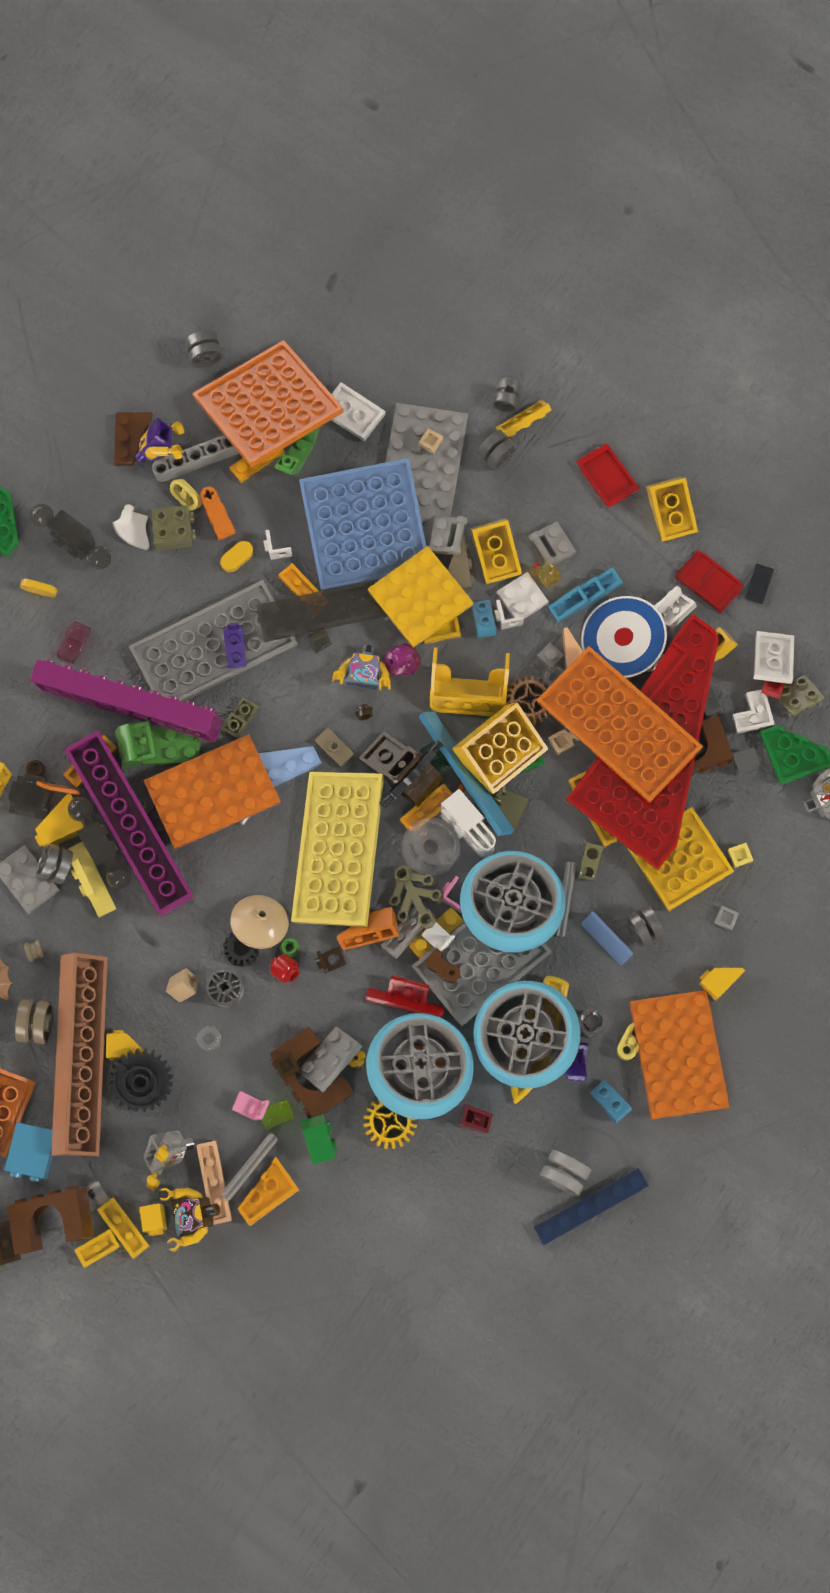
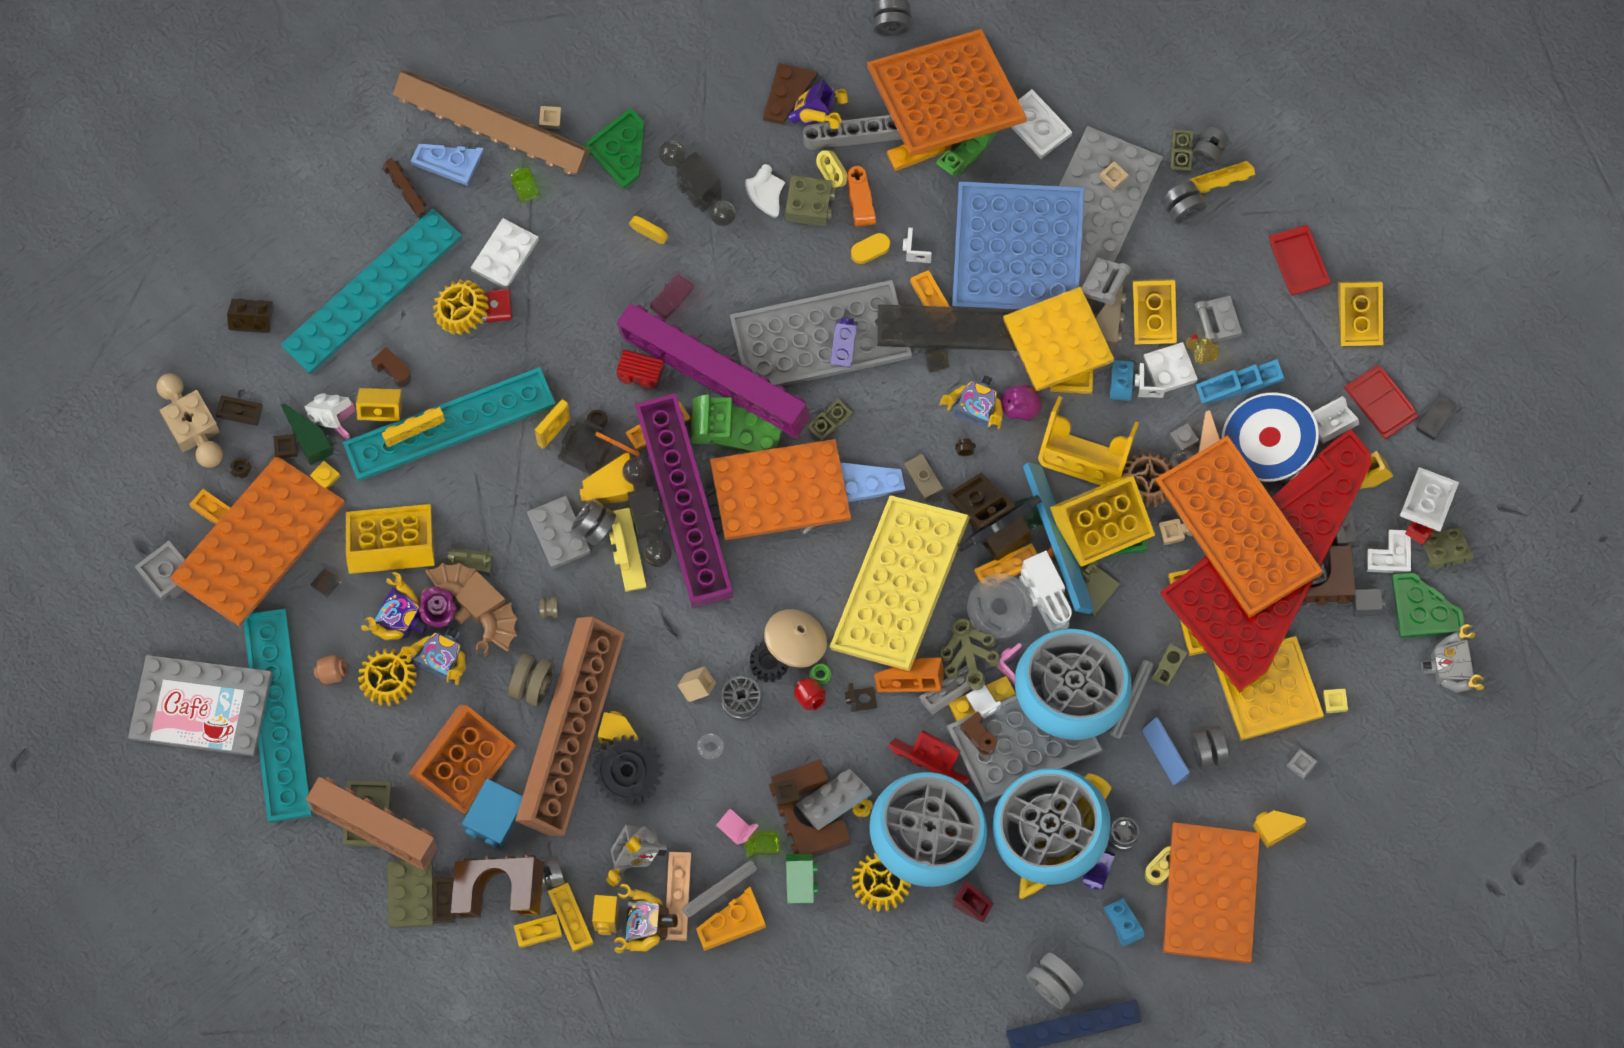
camera: 15 degrees right, 5 degrees down
none -> red brick [616,349,664,390]
none -> olive slope [1170,130,1193,171]

